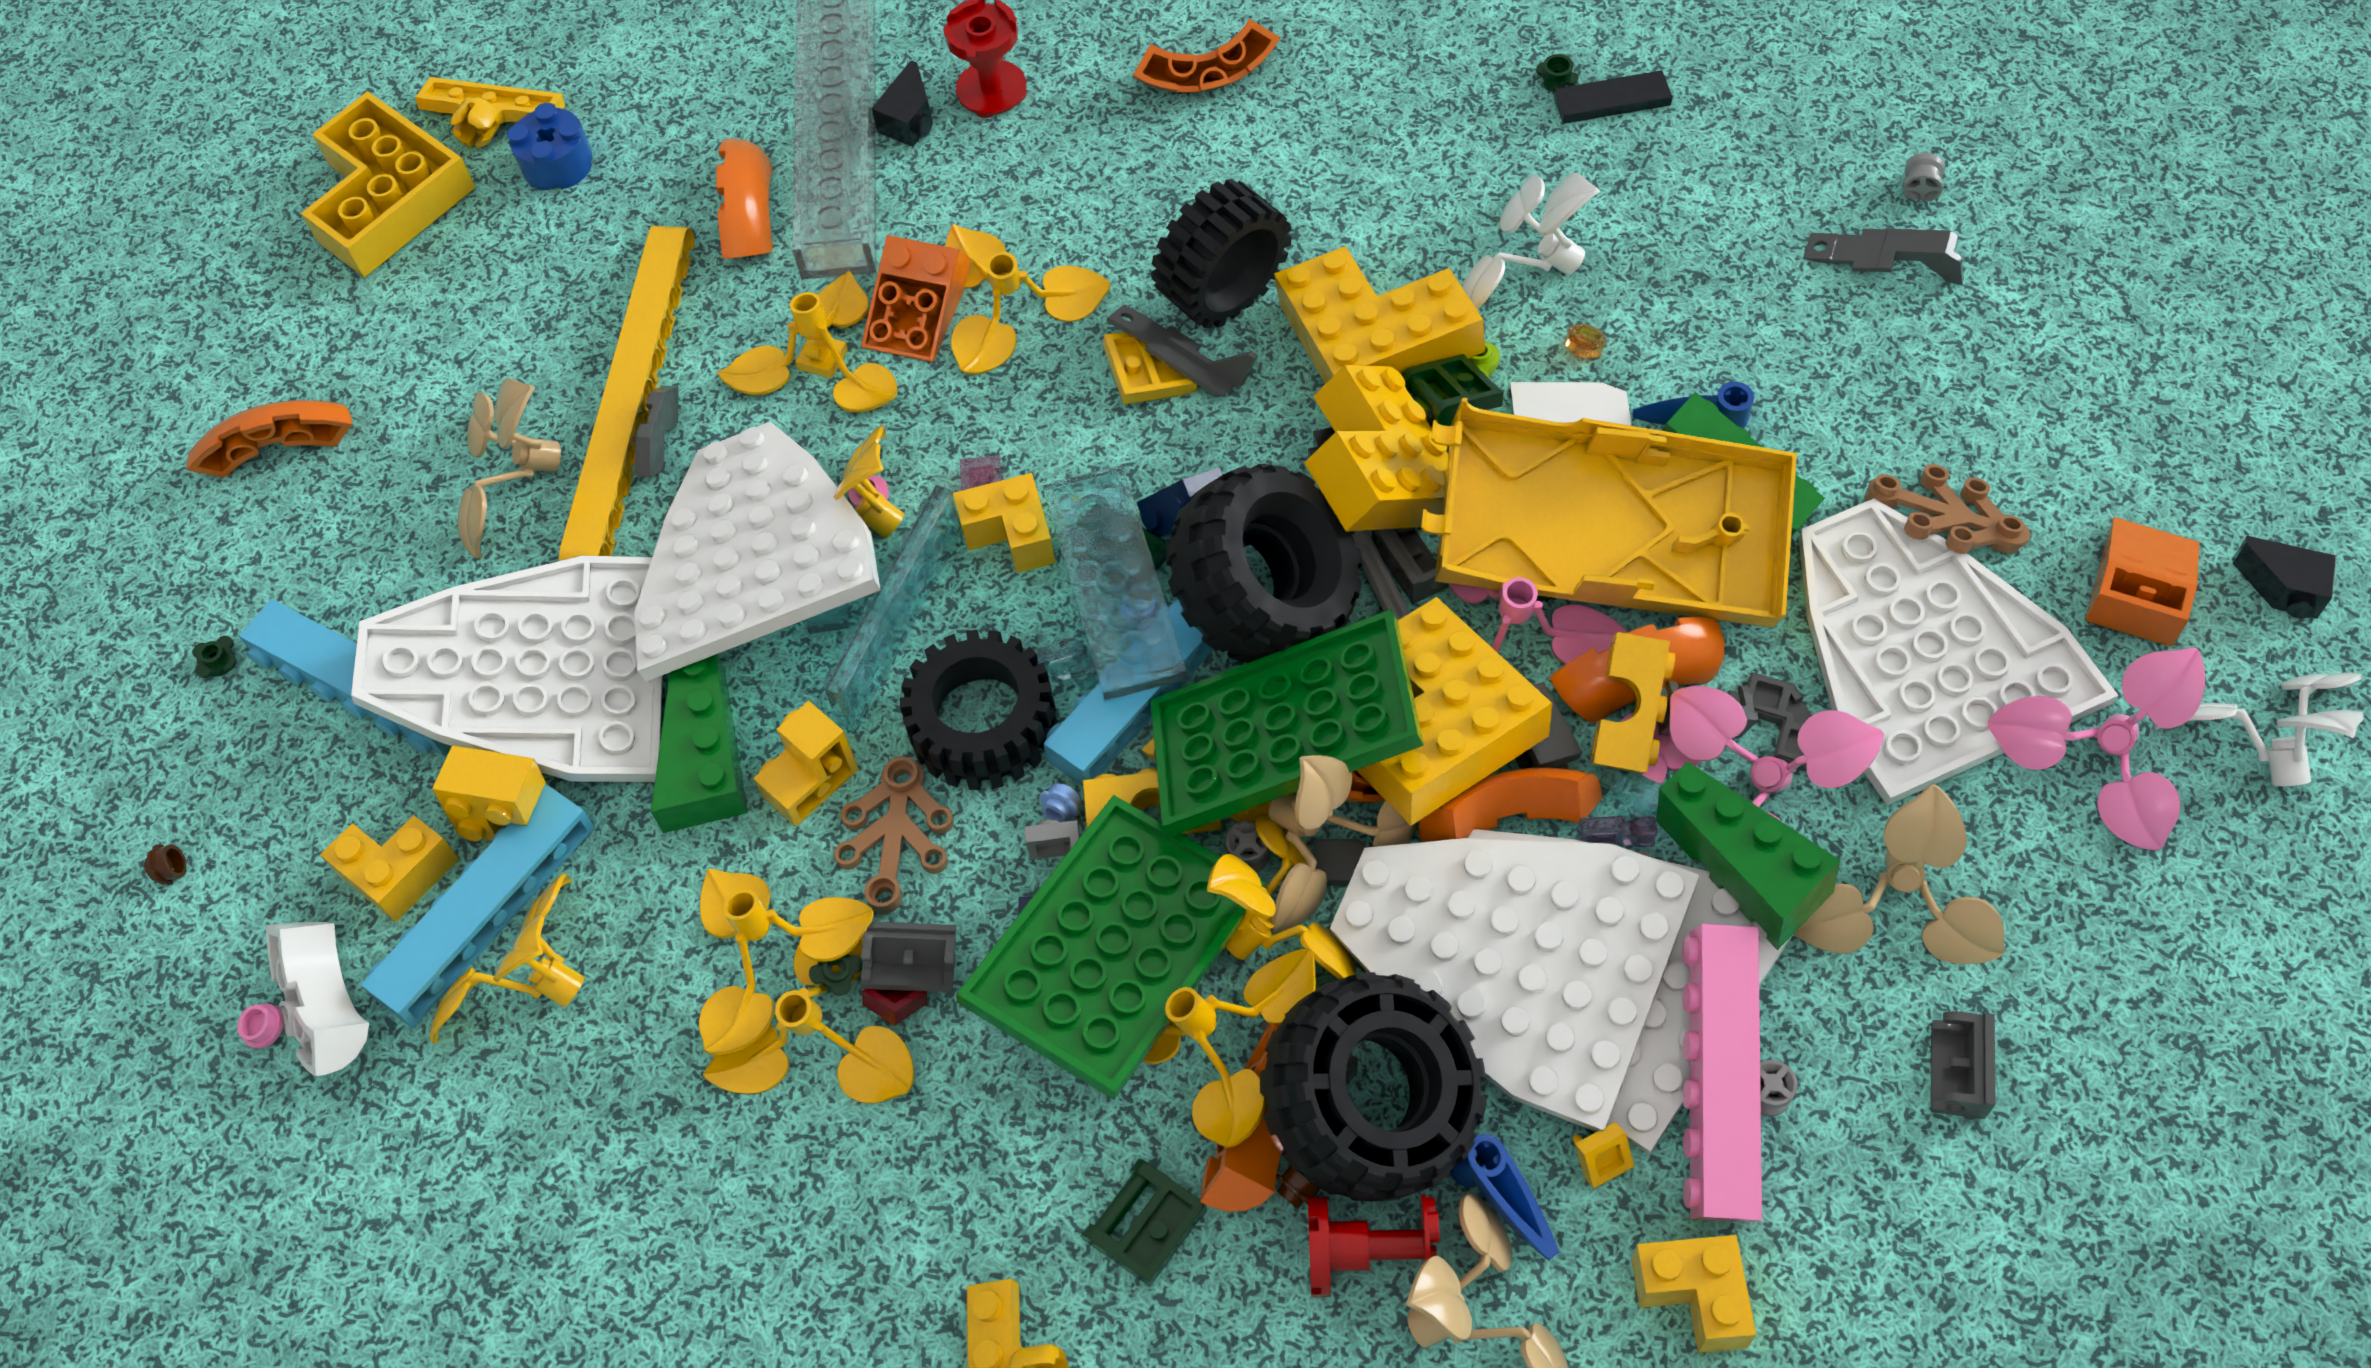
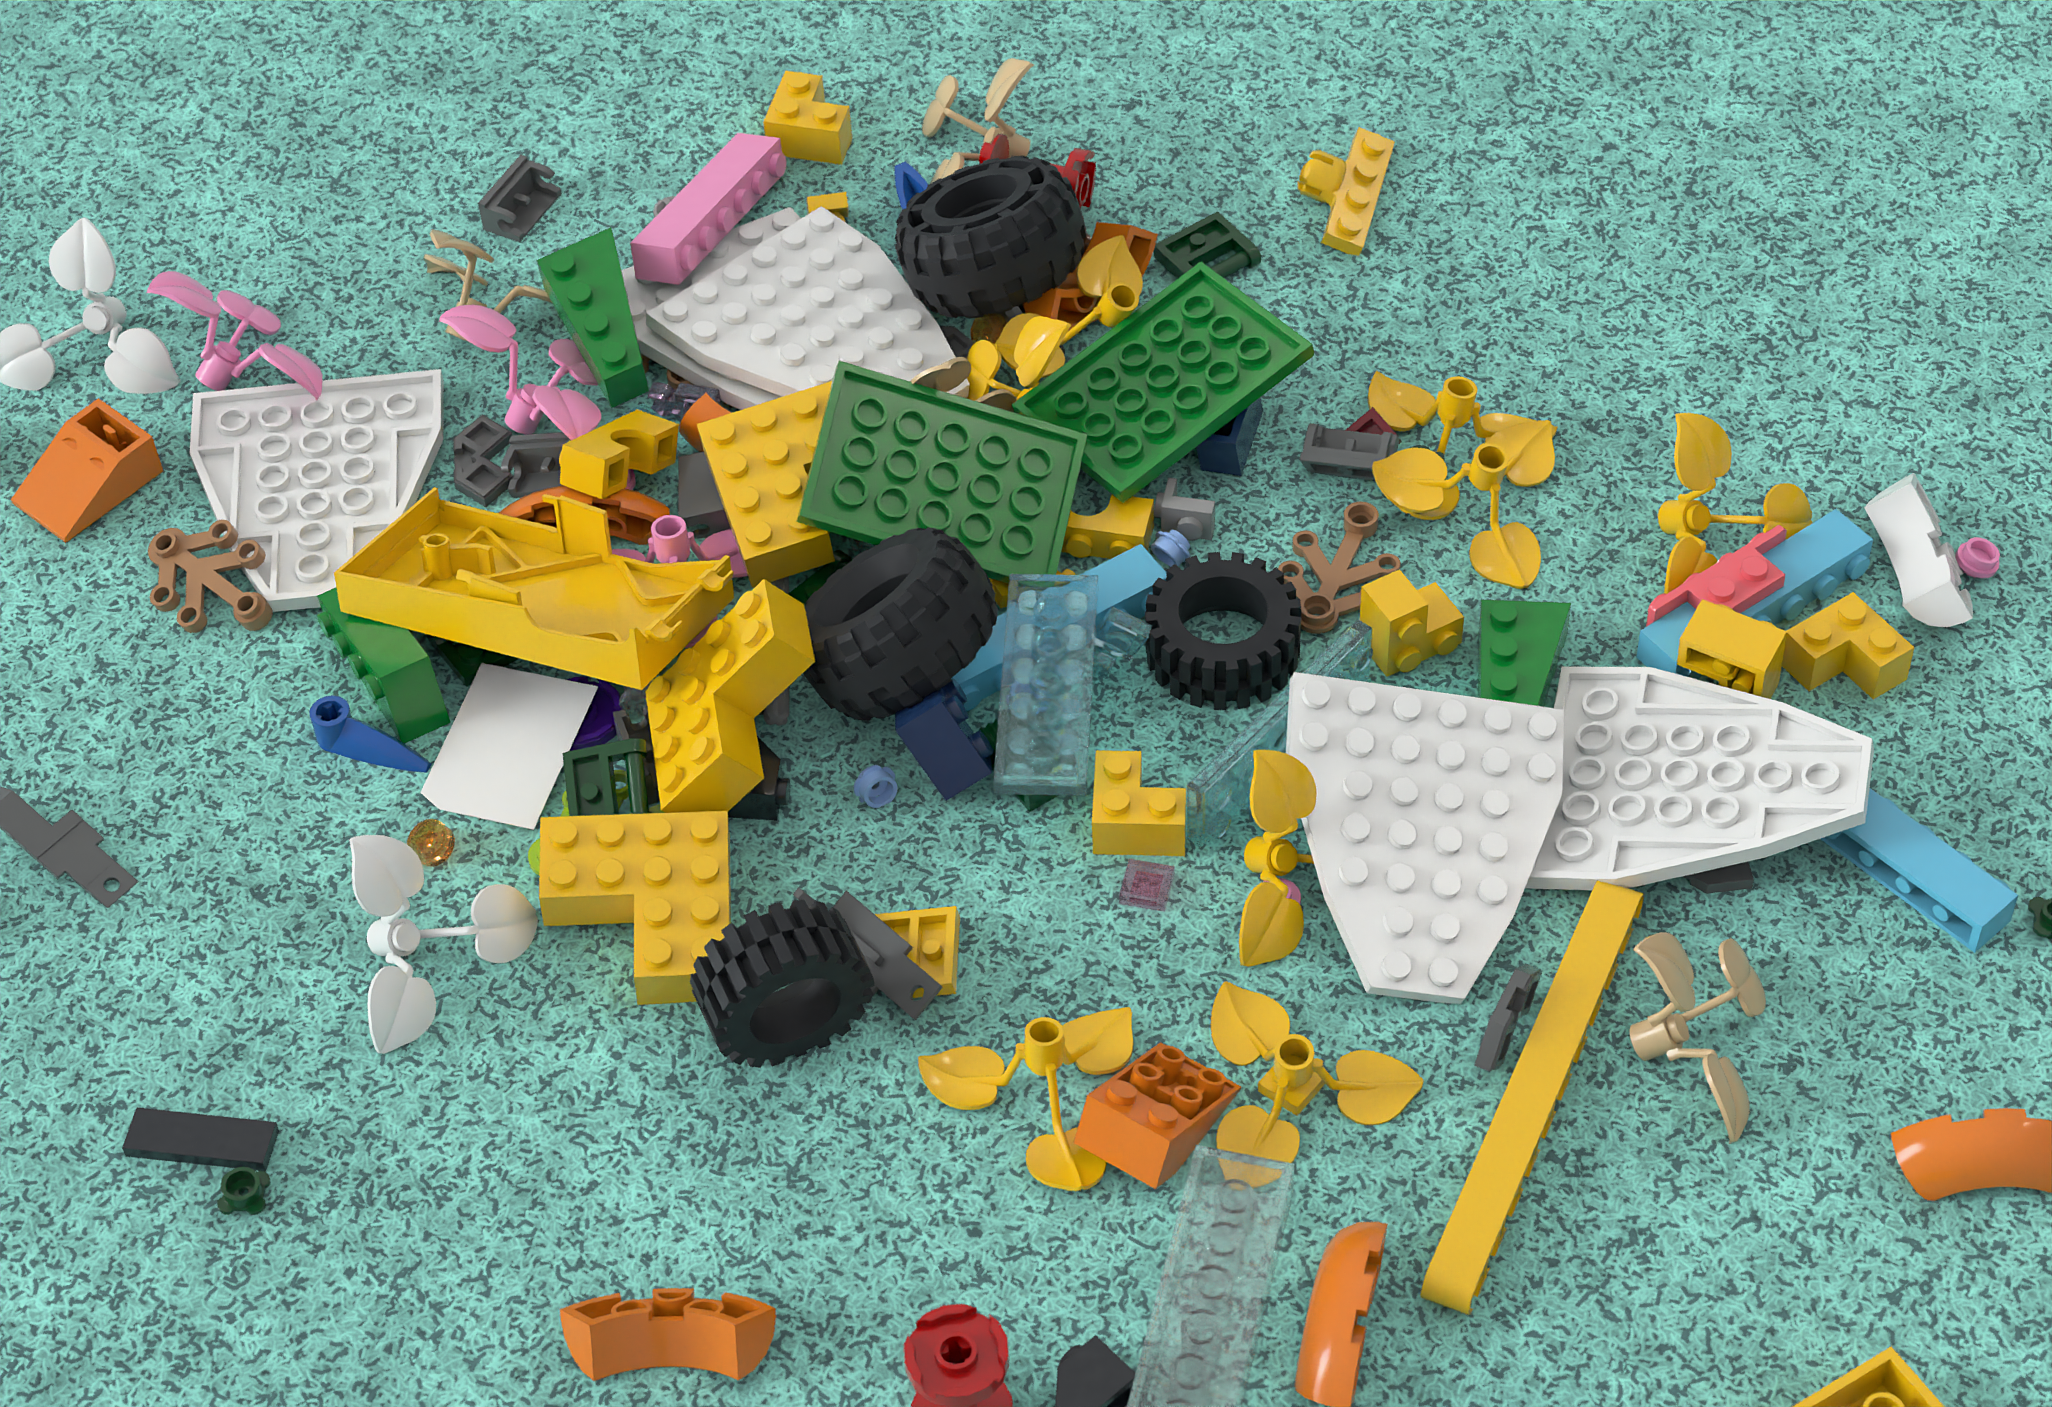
camera: 165 degrees left, 10 degrees down
none -> coral bracket [1646,525,1787,627]

